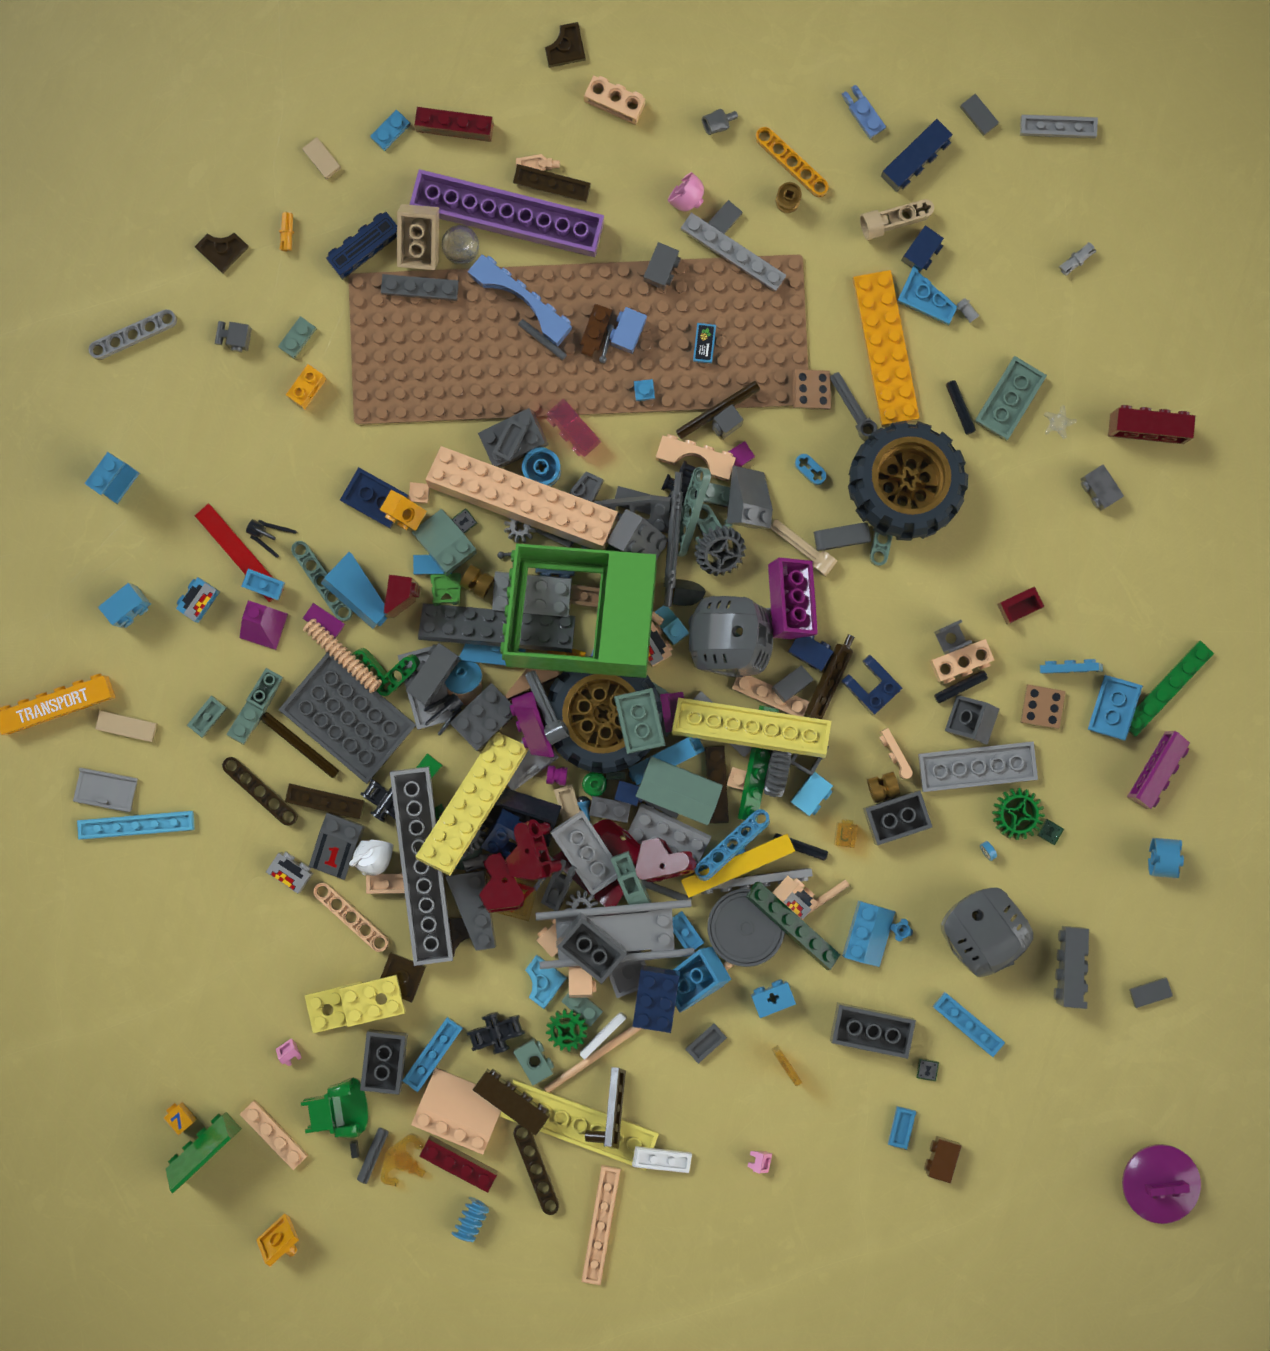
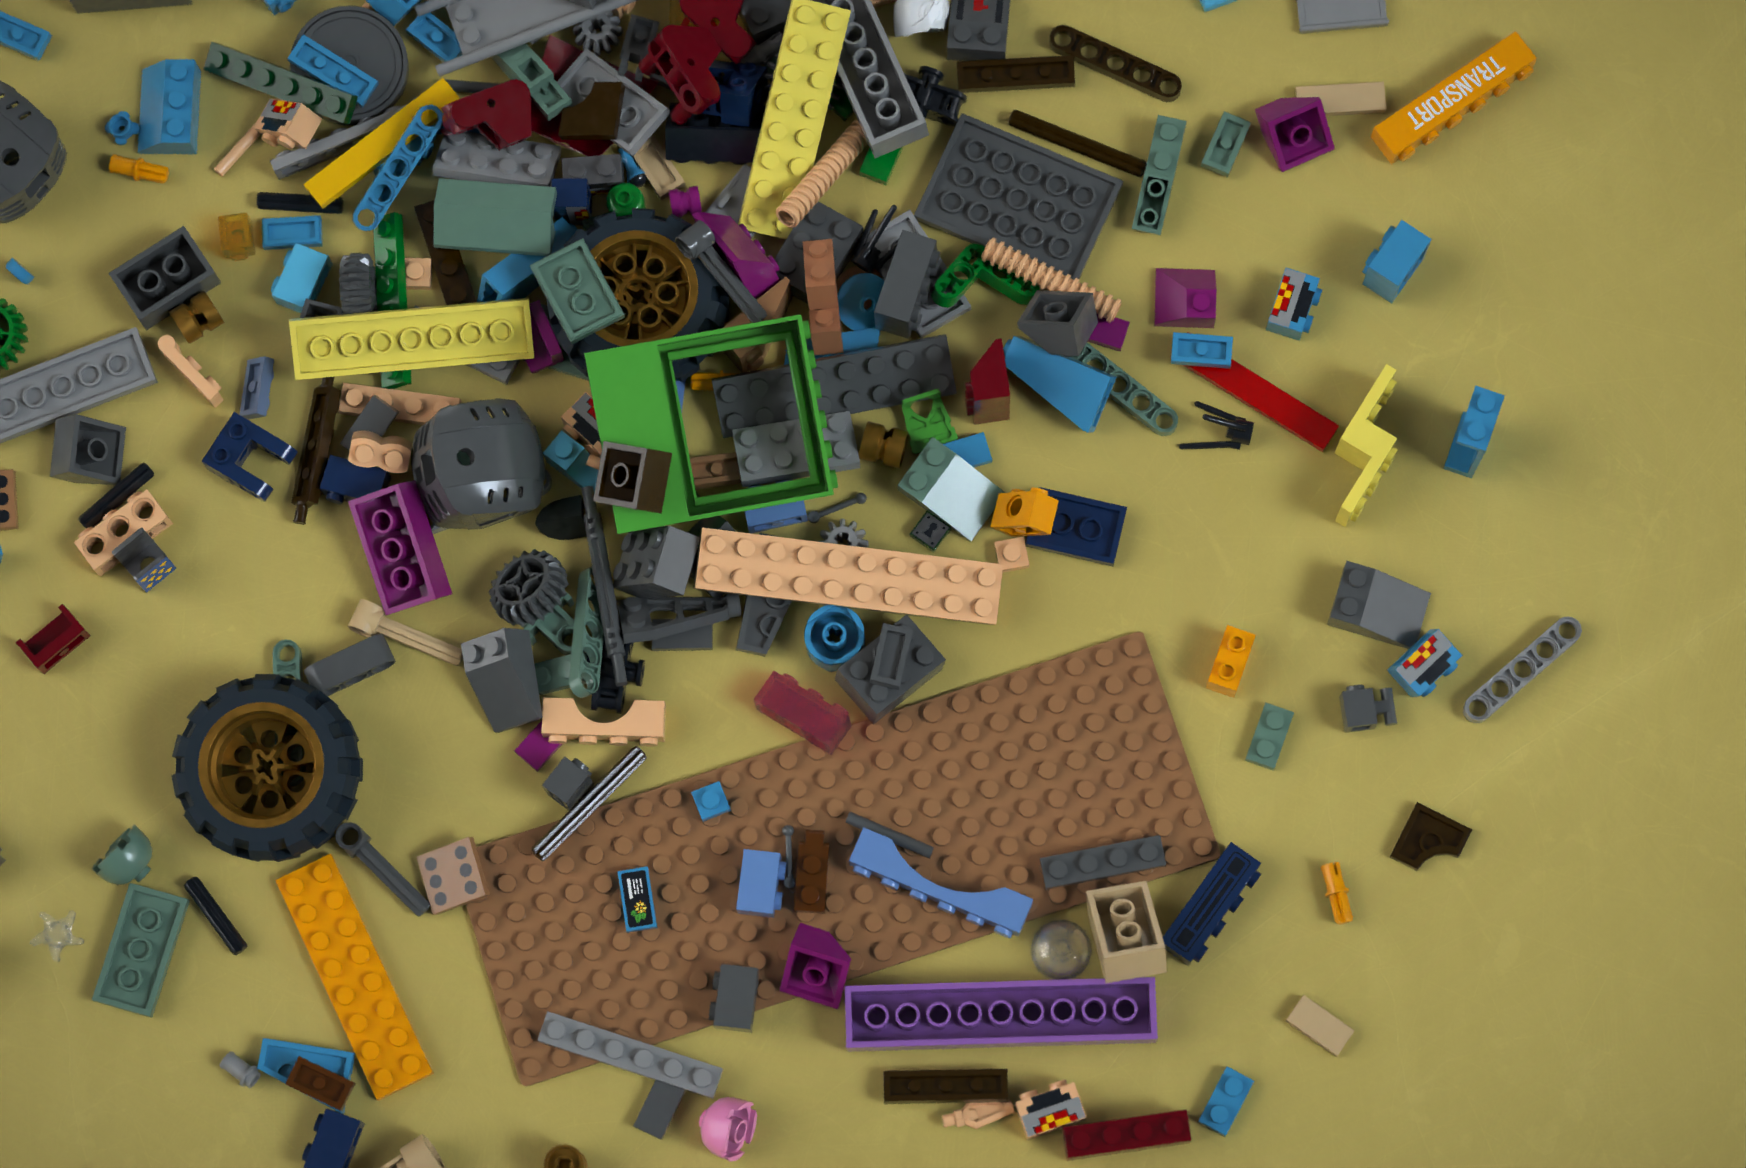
camera: 170 degrees right, 10 degrees down
dark azure beam [795,454,826,485] -> none
none -> sand green cylinder [92,824,152,885]
none -> light orange axle [109,154,169,184]
none -> sand blue plate [240,356,274,420]
none -> dark azure tile [262,215,323,250]
none -> reddish brown plate [285,1056,356,1111]
none -> dark azure plate [287,34,379,108]
none -> light nougat brick [348,431,412,473]
none -> dark brown tile [558,82,625,140]
none -> dark brown slope [593,441,672,514]
none -> light nougat piece [776,120,868,228]
none -> magenta slope [779,923,851,1009]
none -> nougat arch [803,239,844,356]
none -> brick [1015,1079,1087,1140]
none -> dark grey slope [1017,290,1098,357]
none -> magenta slope [1255,97,1335,172]
none -> dark grey slope [1327,561,1431,649]
none -> light yellow bracket [1335,364,1398,527]
none -> brick [1387,629,1462,697]

